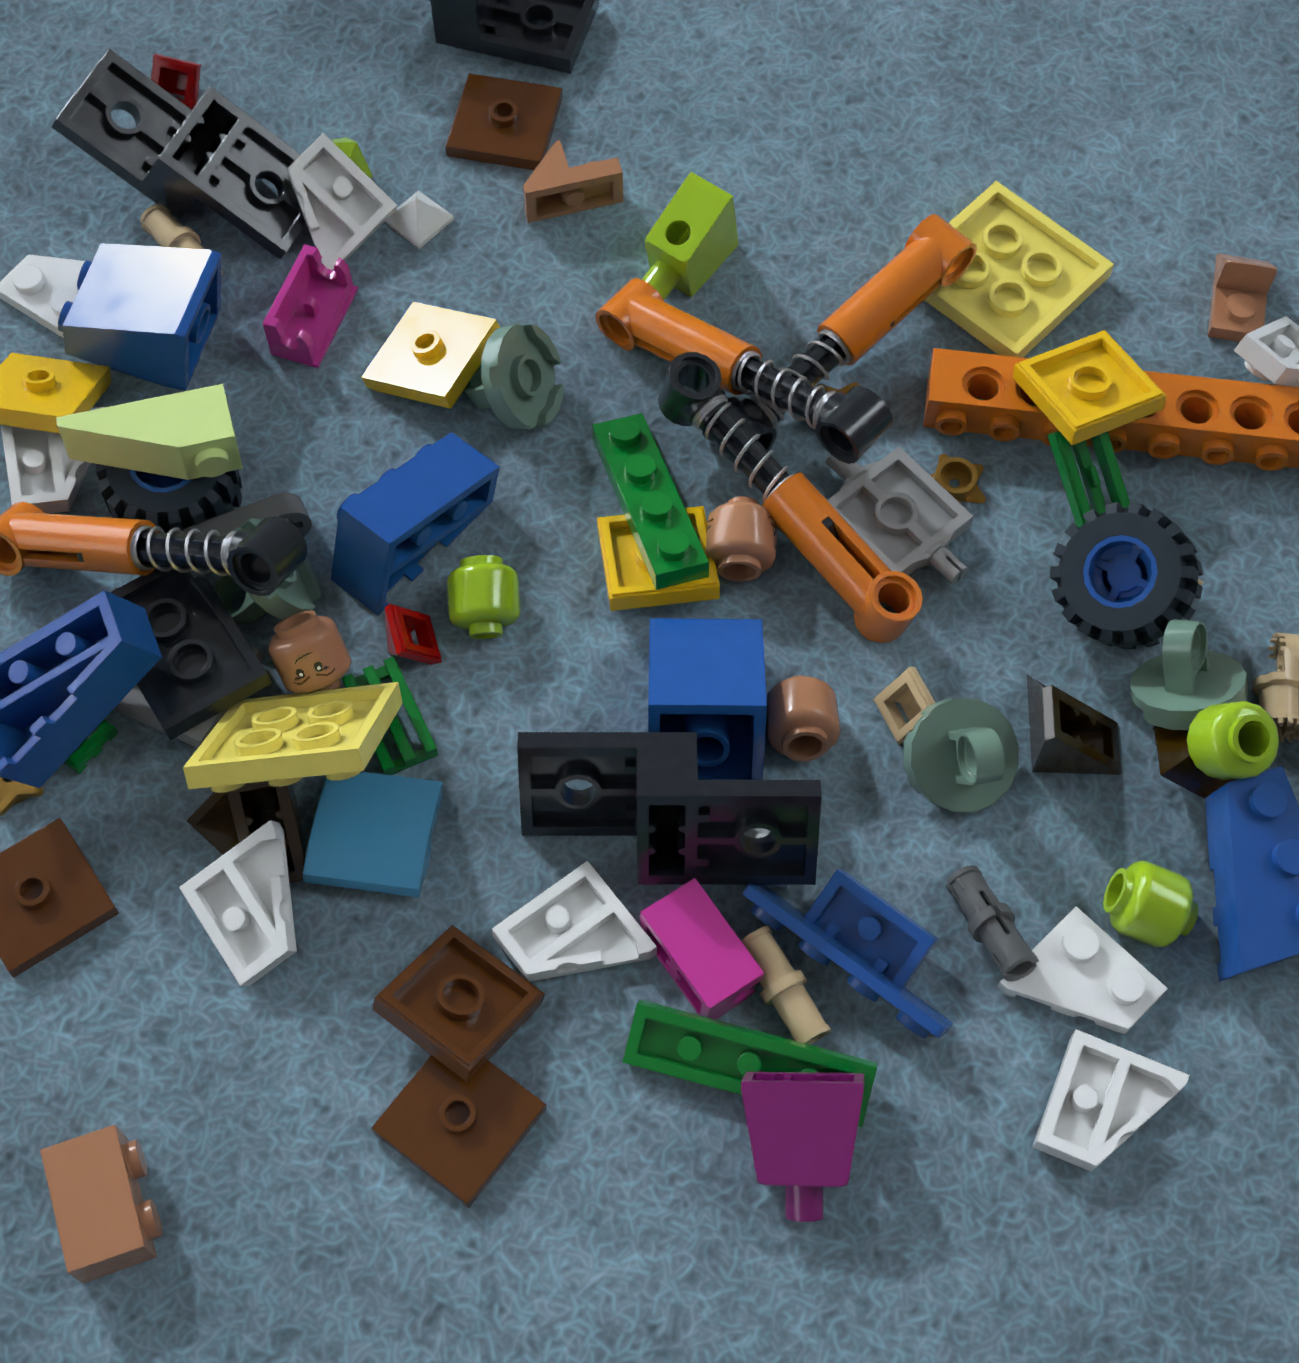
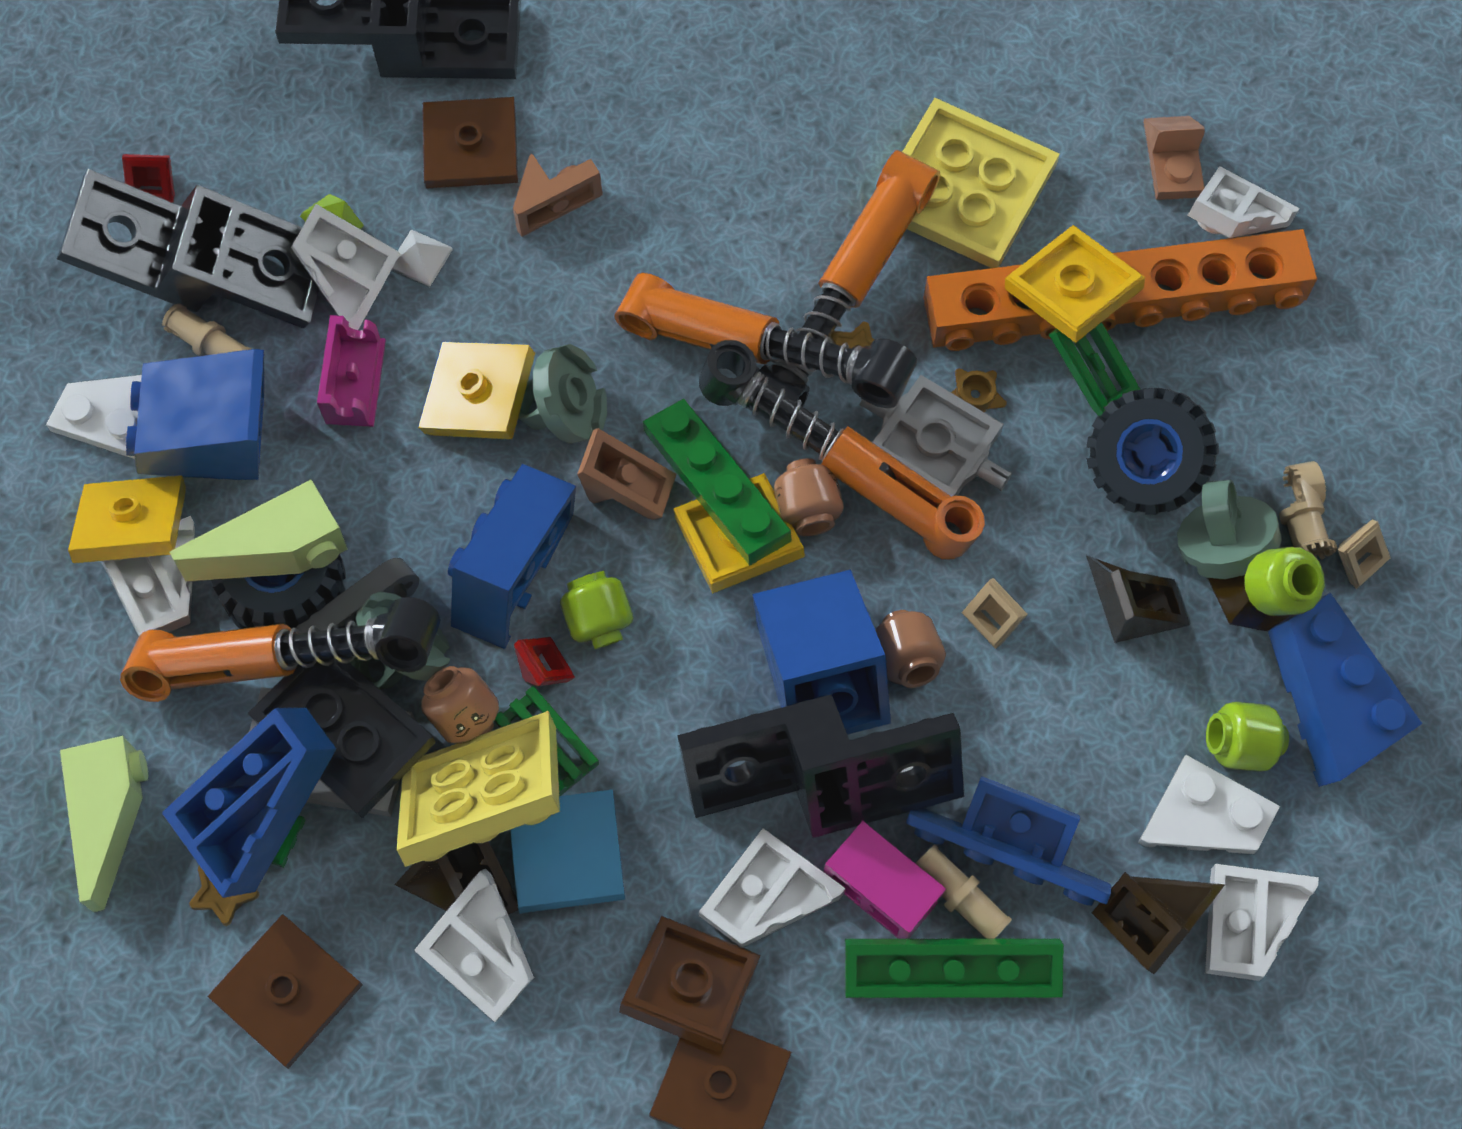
camera: 15 degrees left, 5 degrees up
lime torso [642,172,739,300] -> none
magenta torso [741,1072,864,1222] -> none
sand green tile [903,698,1019,812] -> none
dark grey pin [946,865,1039,982] -> none
none -> nougat slope [577,428,677,520]
none -> dark brown slope [1092,872,1226,974]

